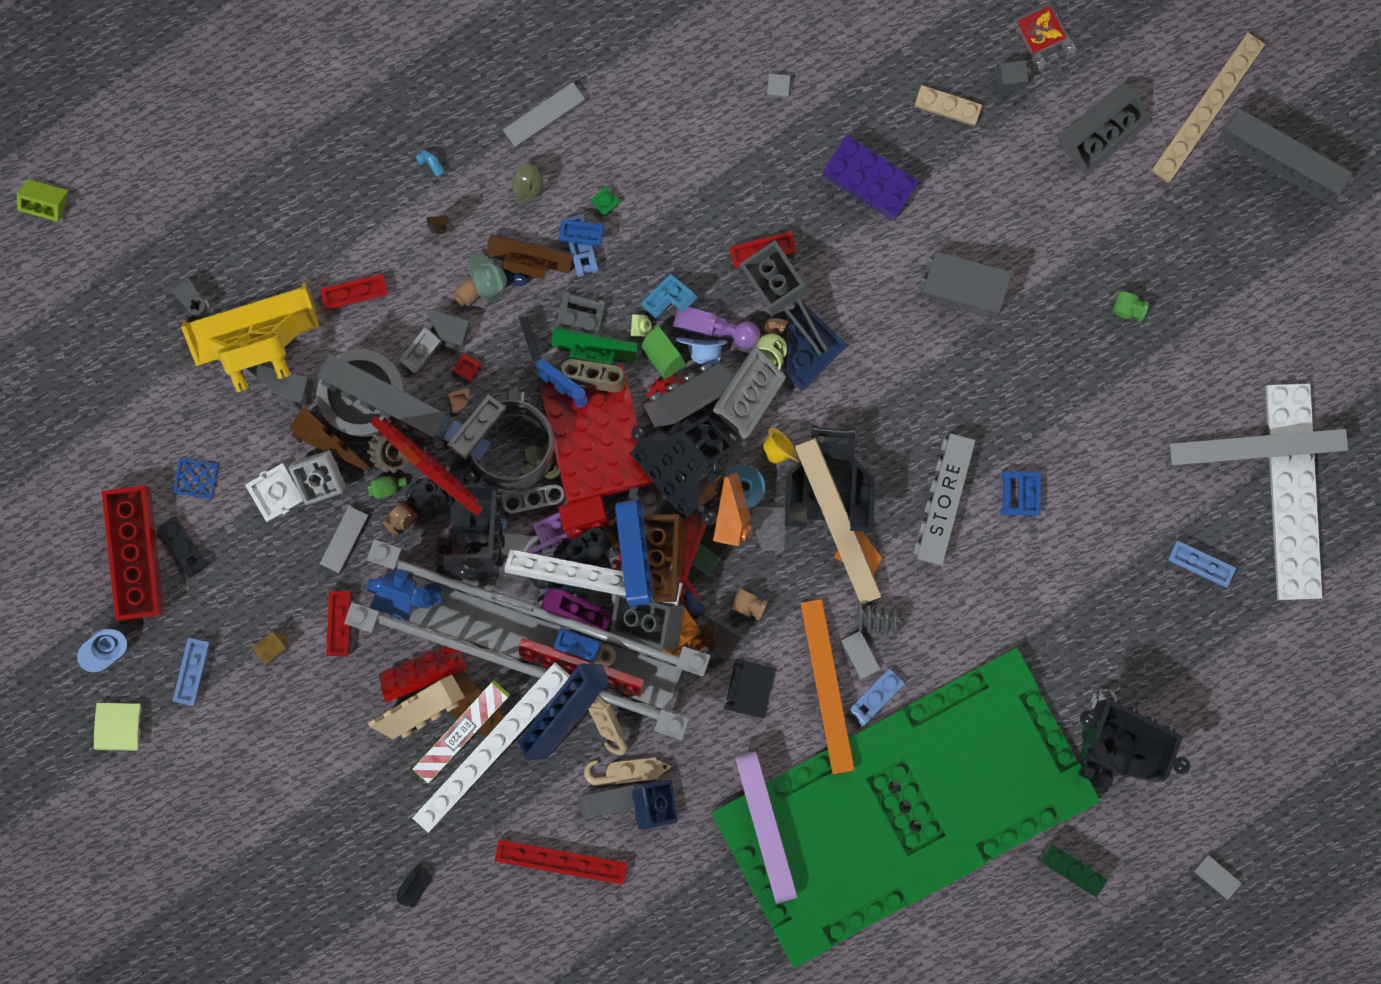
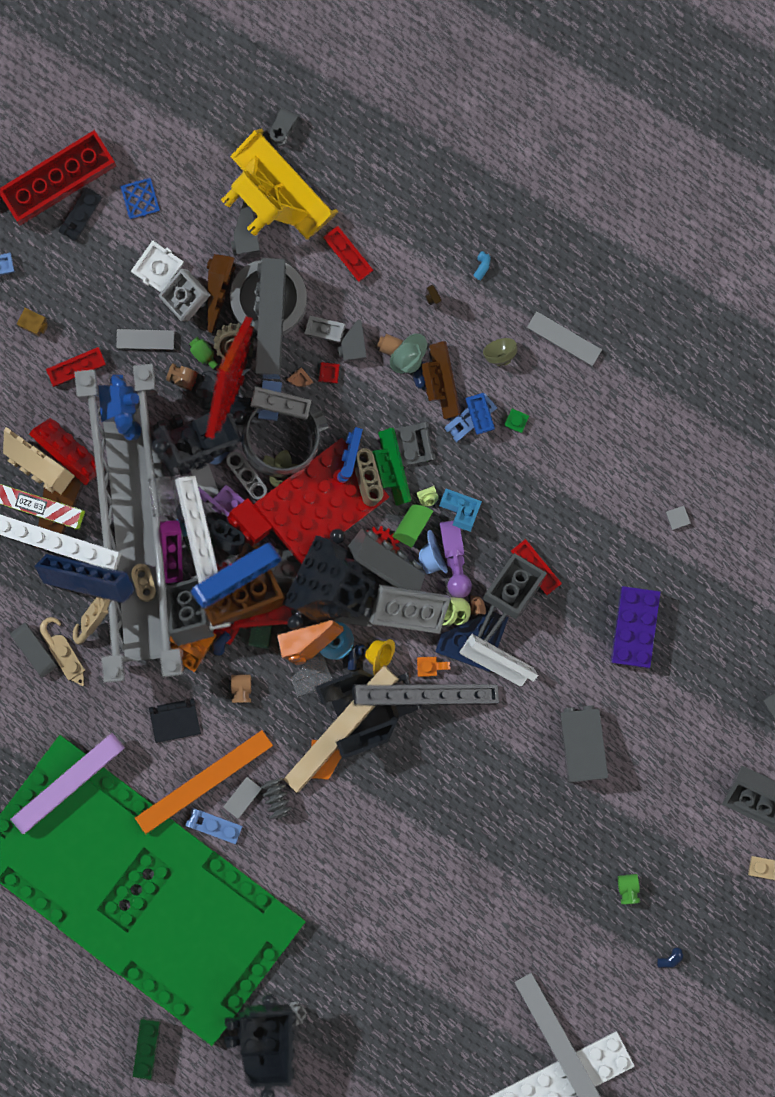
camera: 70 degrees right, 0 degrees up
black tile [519,316,541,361] -> none
red plate [519,638,644,698] -> none
blue plate [553,628,602,663] -> none
dark blue brick [632,780,678,830] -> none
black slope [700,614,741,660] -> none
light grey brick [913,433,975,566] -> none
tan plate [914,85,982,126] -> none
blue plate [1001,472,1041,516] -> none
medium blue plate [1167,540,1236,588] -> none
none -> dark blue arm [348,644,367,670]
none -> plate [352,684,499,706]
none -> orange plate [417,657,450,677]
none -> white panel [460,634,538,686]
none -> dark blue arm [657,948,684,968]

